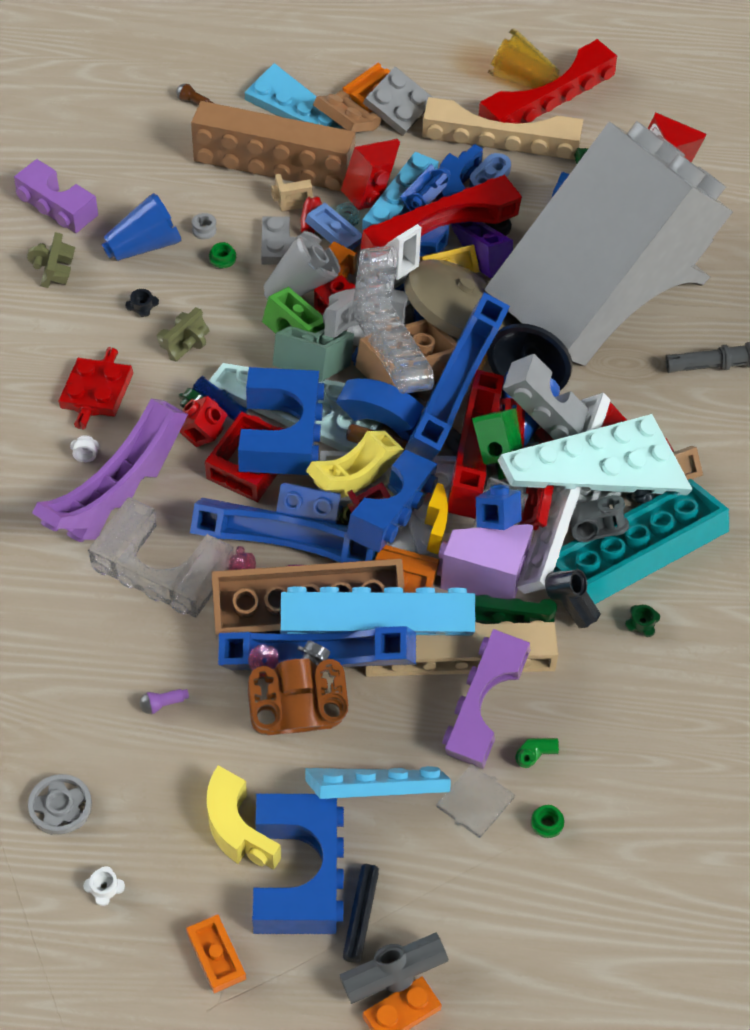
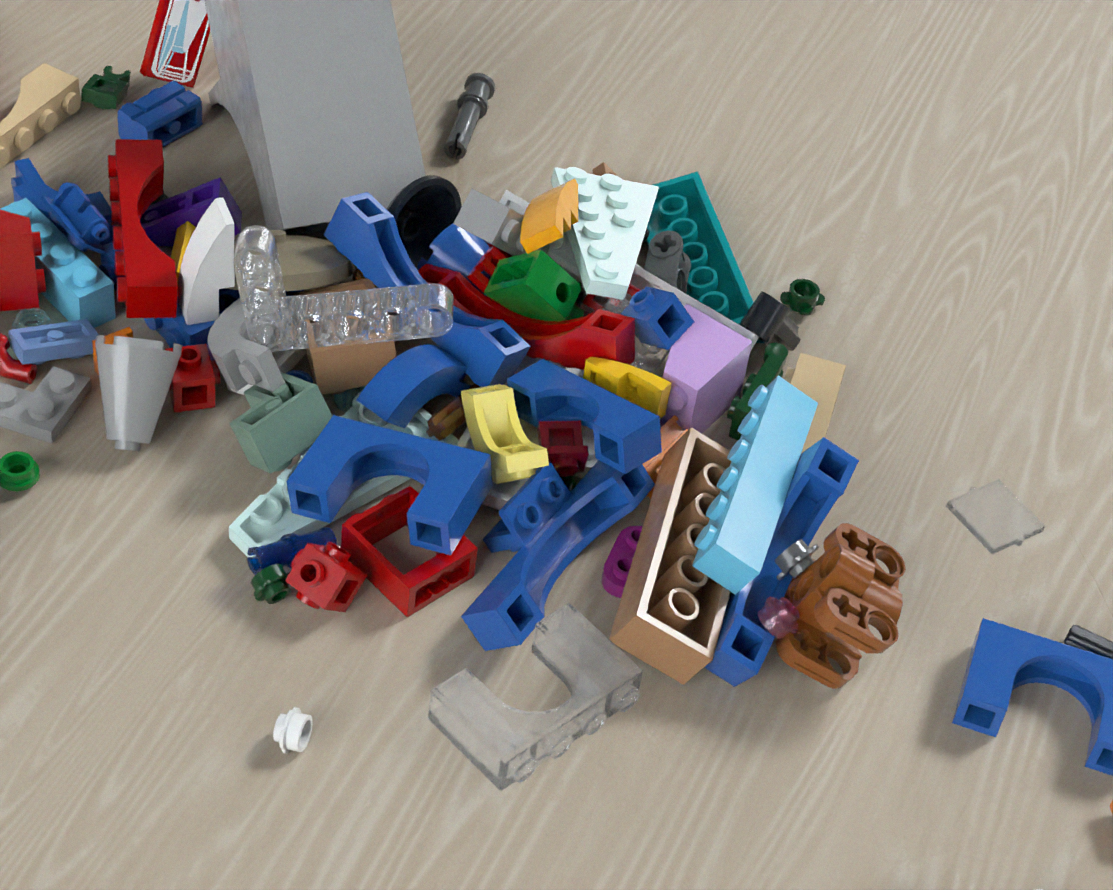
camera: 75 degrees left, 10 degrees down
medium lavender arch [32,398,188,542] -> none
red plate [58,347,134,430] -> none
black plate [125,289,159,317] -> none
medium lavender piece [139,689,189,714] -> none
olive hips [157,307,210,362] -> none
light yellow arch [207,765,281,870] -> none
clear pink plate [229,546,256,570] -> none
bright green brick [262,287,325,334] -> none
medium azure wing [305,766,451,799] -> none
medium lavender arch [442,629,530,769] -> none
medium blue plate [469,153,511,187] -> none
green arm [515,738,559,768] -> none
green plate [531,805,565,838] -> none
none -> light orange slope [520,178,578,254]

